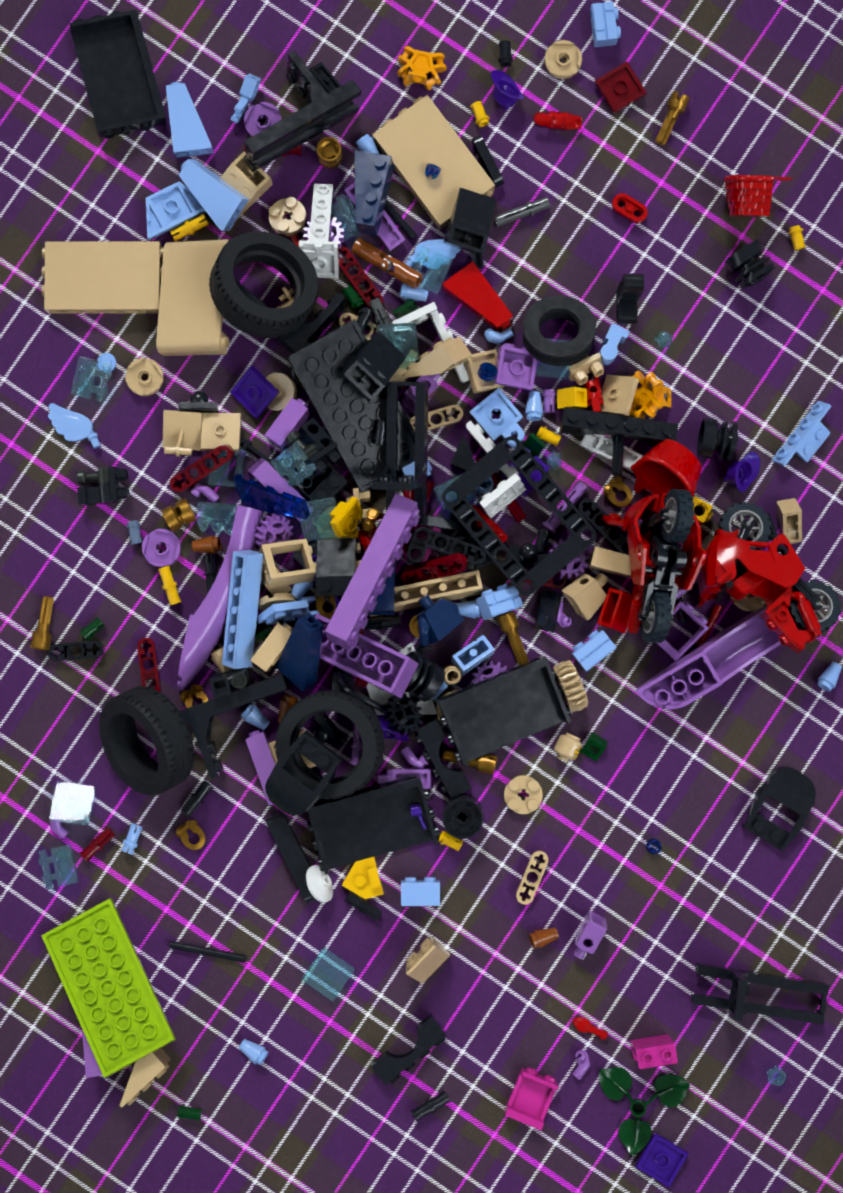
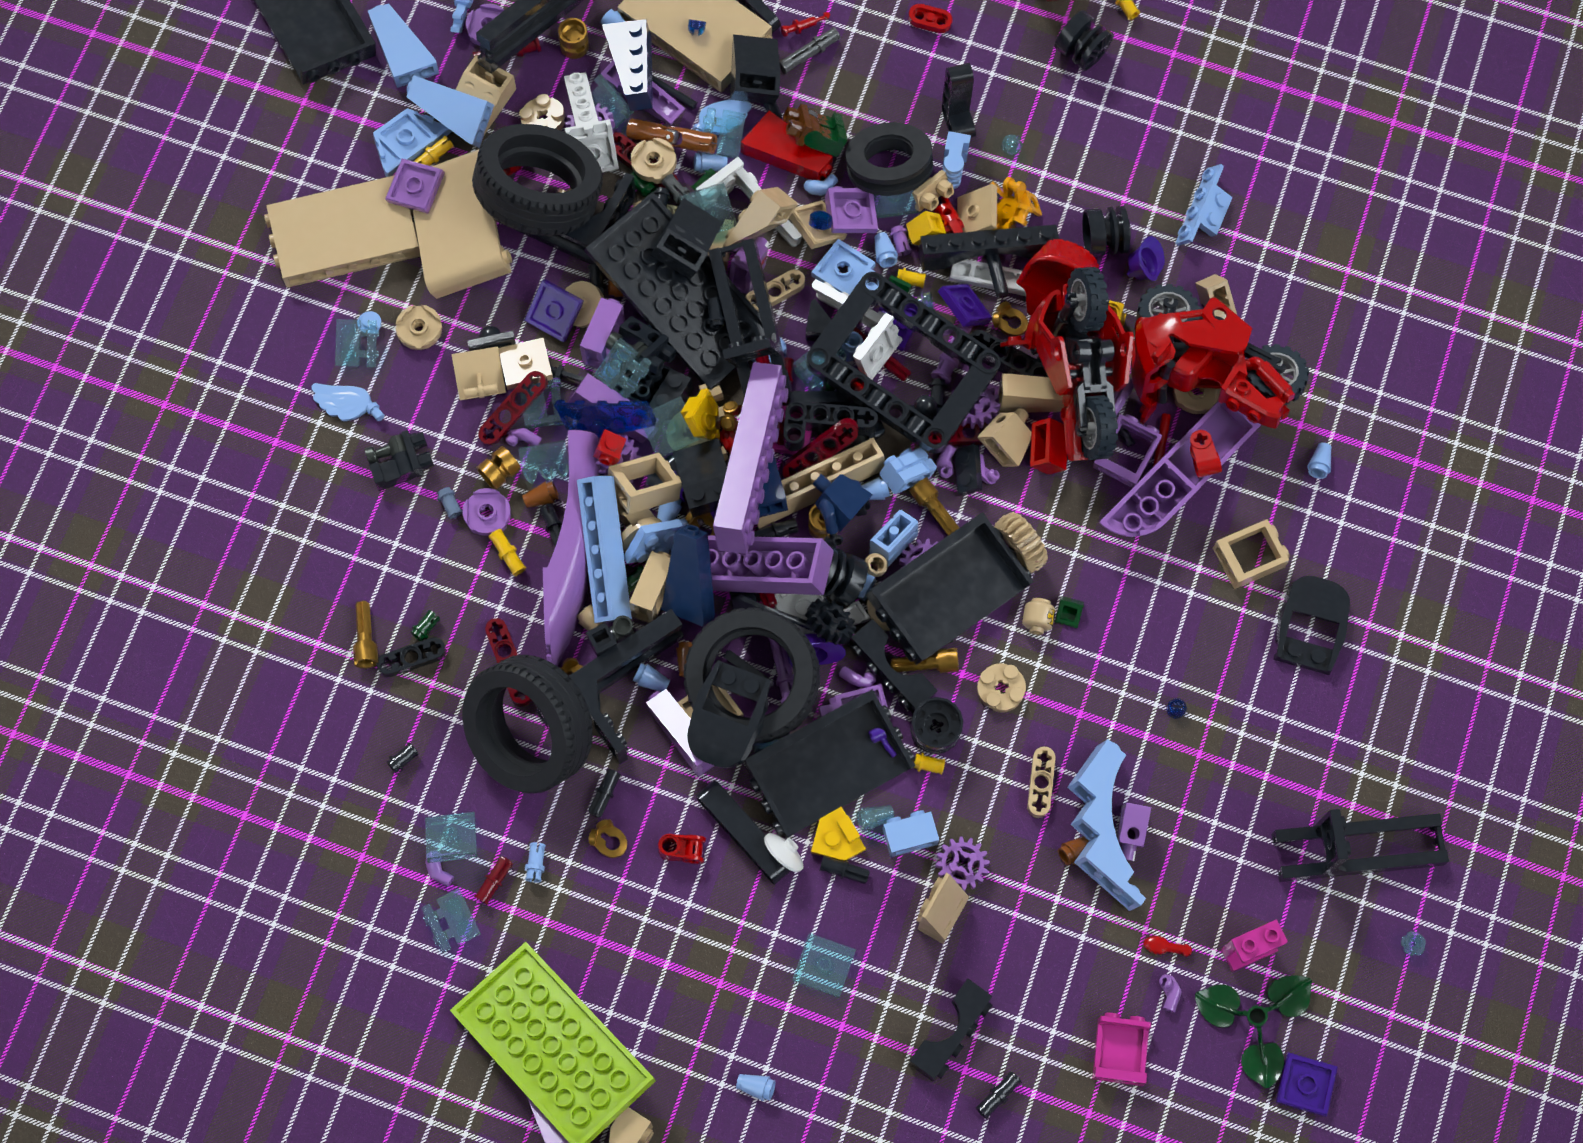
camera: 15 degrees left, 15 degrees down
black bar [169,941,247,963] -> none
light blue brick [571,629,617,672] -> none
none -> medium lavender tile [385,158,445,214]
none -> black pin [387,743,419,773]
none -> red bracket [593,429,626,466]
none -> tan plate [631,138,677,184]
none -> red piece [658,834,706,864]
none -> red piece [781,12,830,37]
none -> hips [783,104,848,157]
none -> clear light blue cone [856,805,895,831]
none -> medium lavender gear [935,837,990,891]
none -> medium lavender arm [936,443,956,478]
none -> dark purple plate [938,284,992,327]
none -> light blue arch [1067,739,1146,911]
none -> red piece [1190,430,1222,478]
none -> tan window [1213,519,1289,589]

